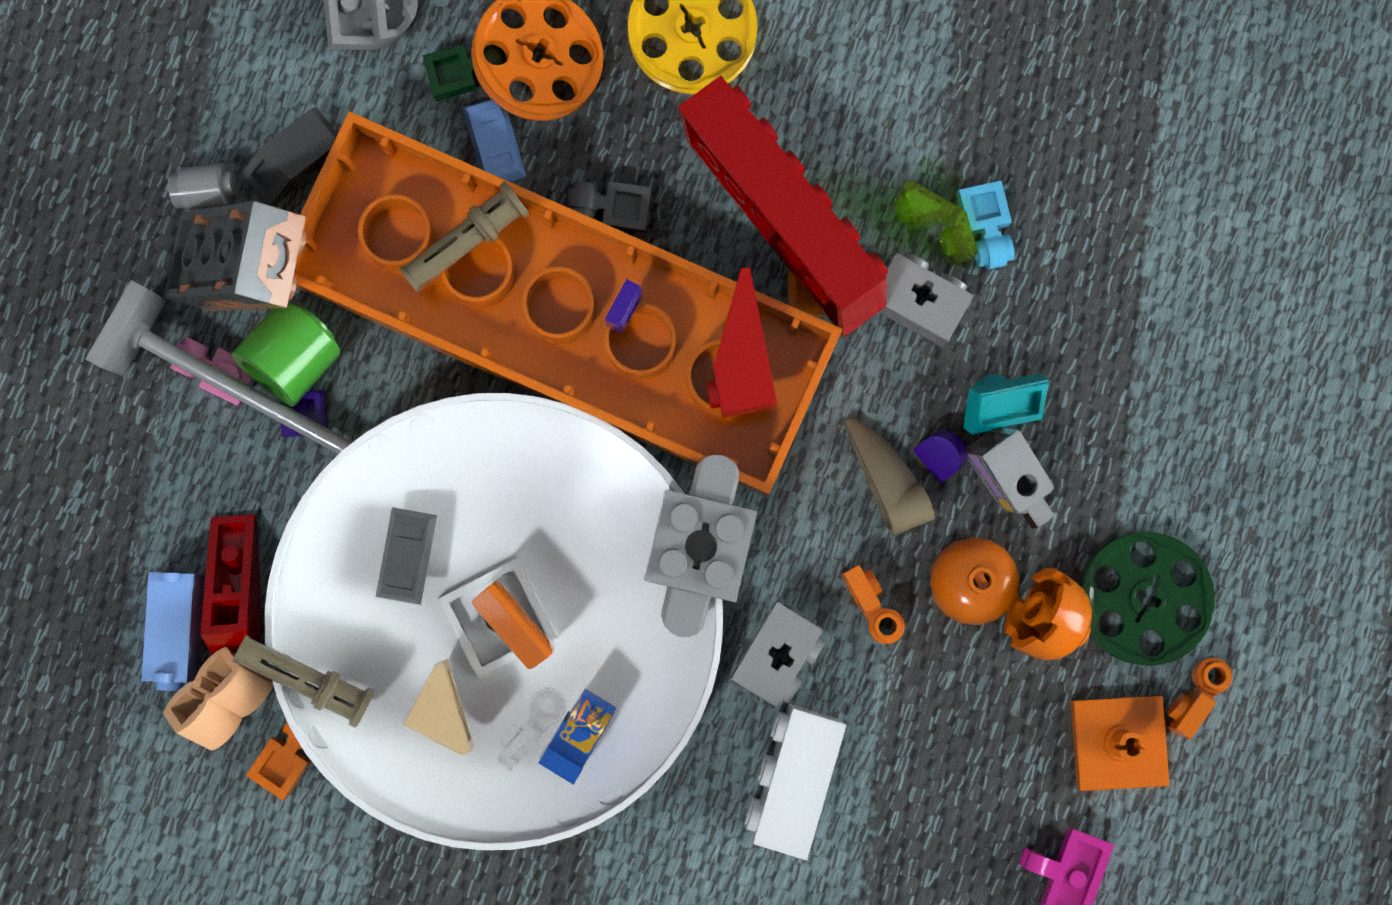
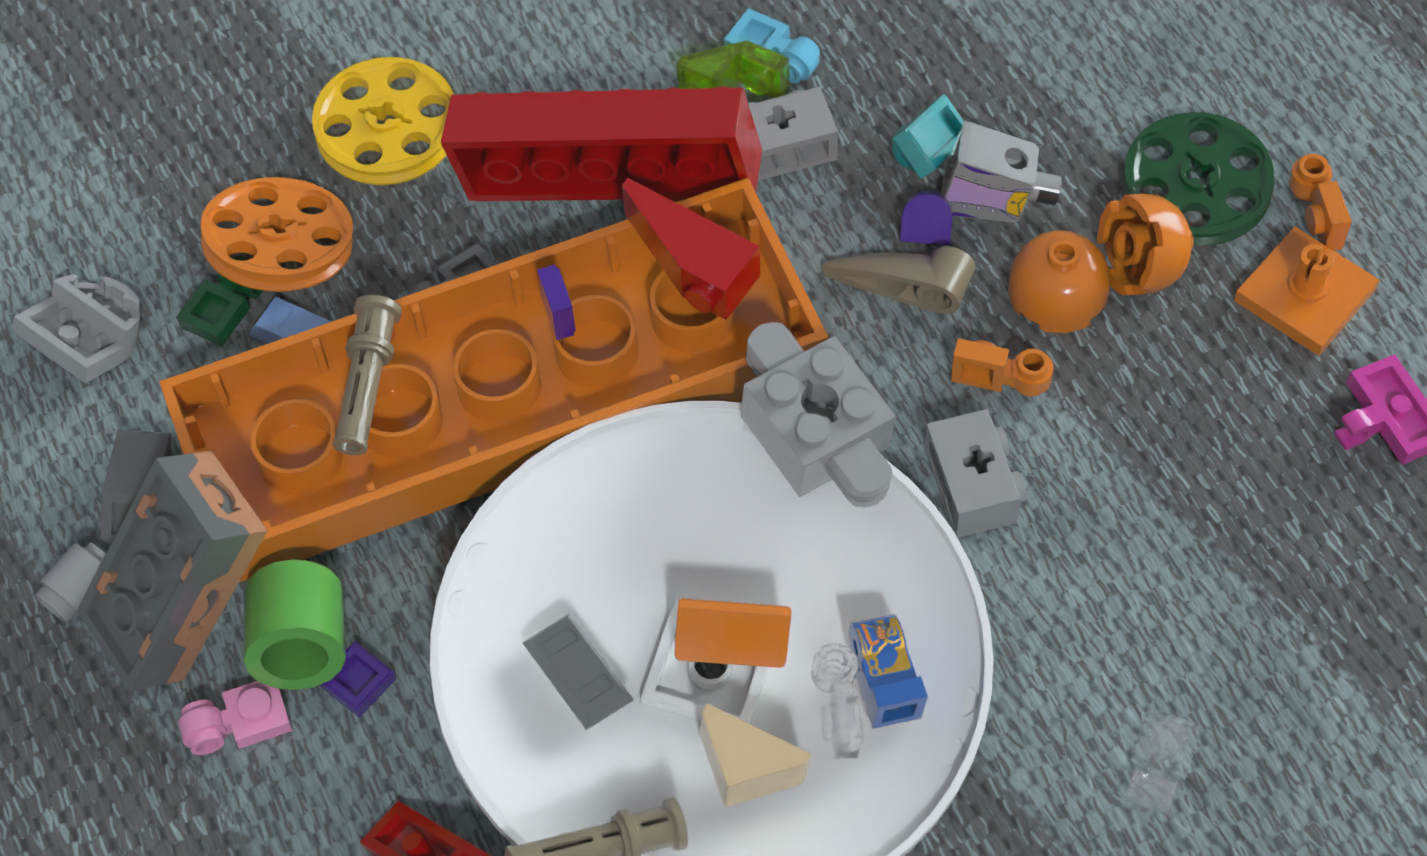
camera: 40 degrees left, 25 degrees down
light grey tile [85,280,353,454] -> none
white brick [745,704,846,860] -> none

